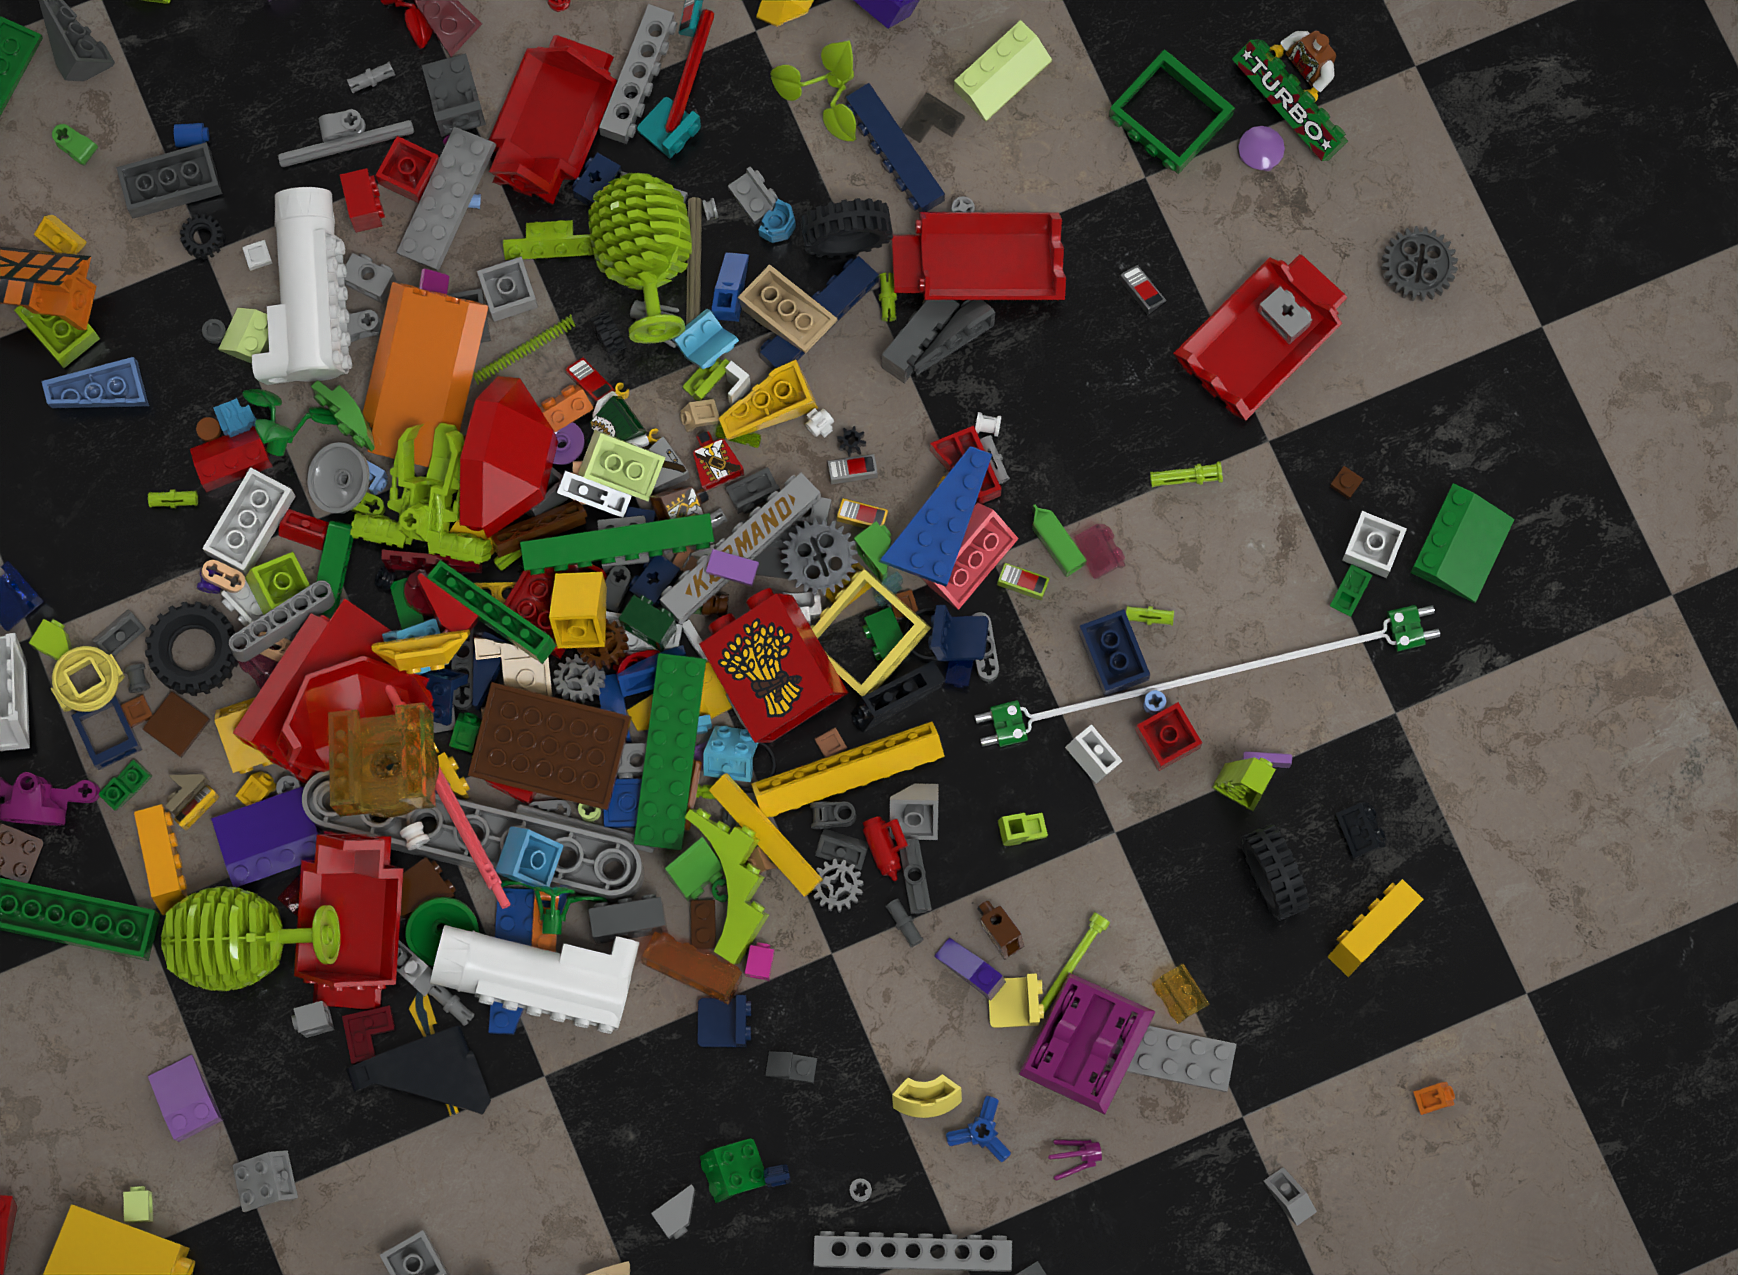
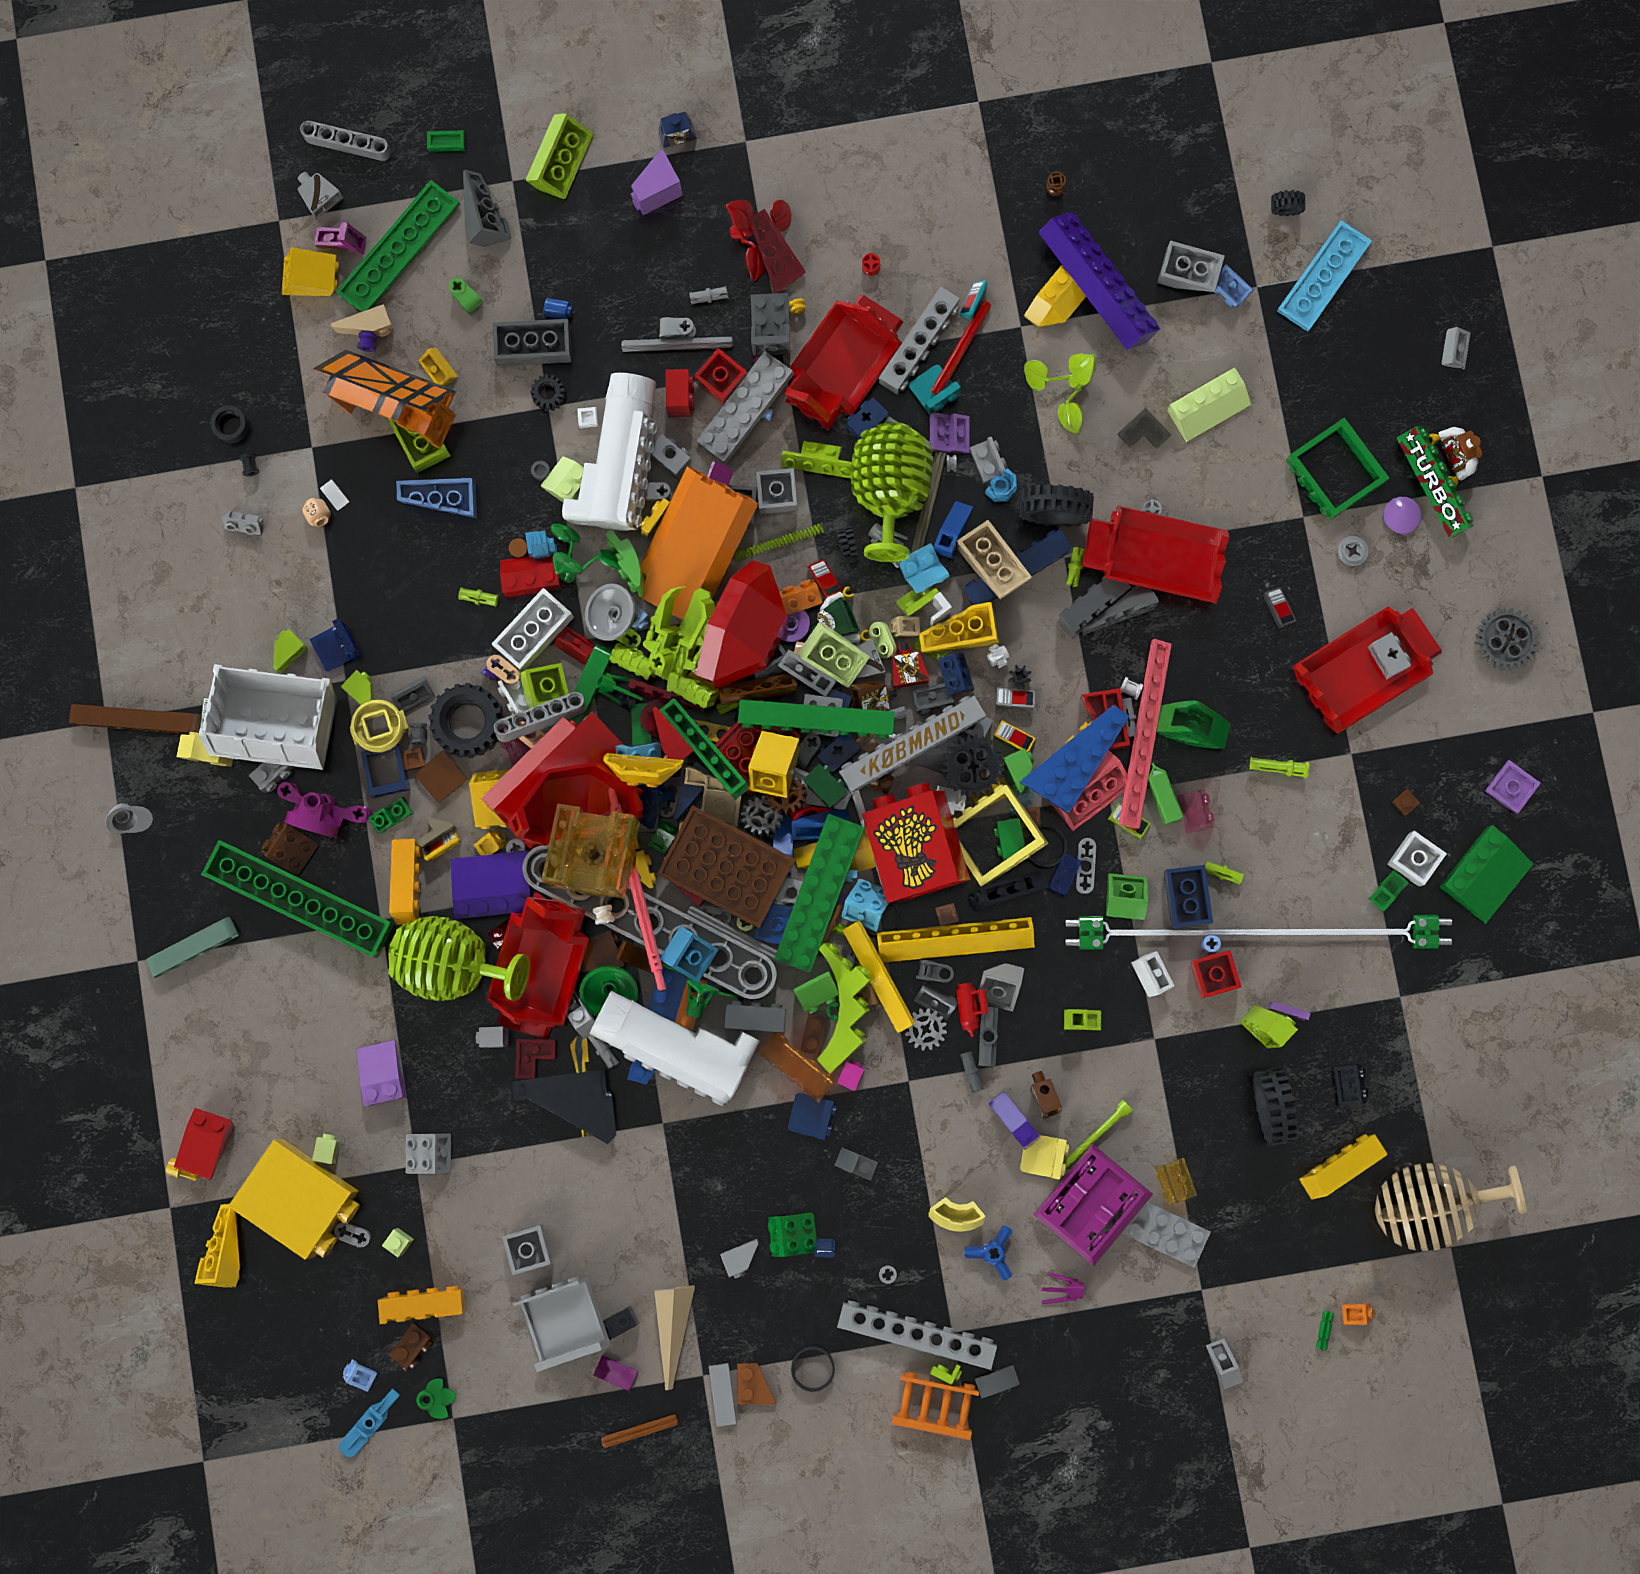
camera: 20 degrees right, 5 degrees up
medium lavender tile [706,549,759,586] -> none
dark blue brick [846,83,945,213] -> none
dark blue bracket [928,605,989,661] -> none
none -> green plant [596,673,643,706]
none -> reddish brown bracket [616,941,661,974]
none -> yellow plate [640,498,670,539]
none -> yellow bush [789,298,807,314]
none -> yellowish green plate [869,622,897,658]
none -> medium lavender slope [930,412,969,454]
none -> dark blue bracket [938,653,975,695]
none -> bright green slope [1106,874,1148,920]
none -> coral plate [1119,639,1172,829]
none -> green piece [1156,700,1231,749]
none -> green axle [1316,1310,1334,1350]
none -> light grey gear [1337,536,1368,567]
none -> tan plant [1375,1163,1527,1251]
none -> medium lavender plate [1485,760,1540,814]

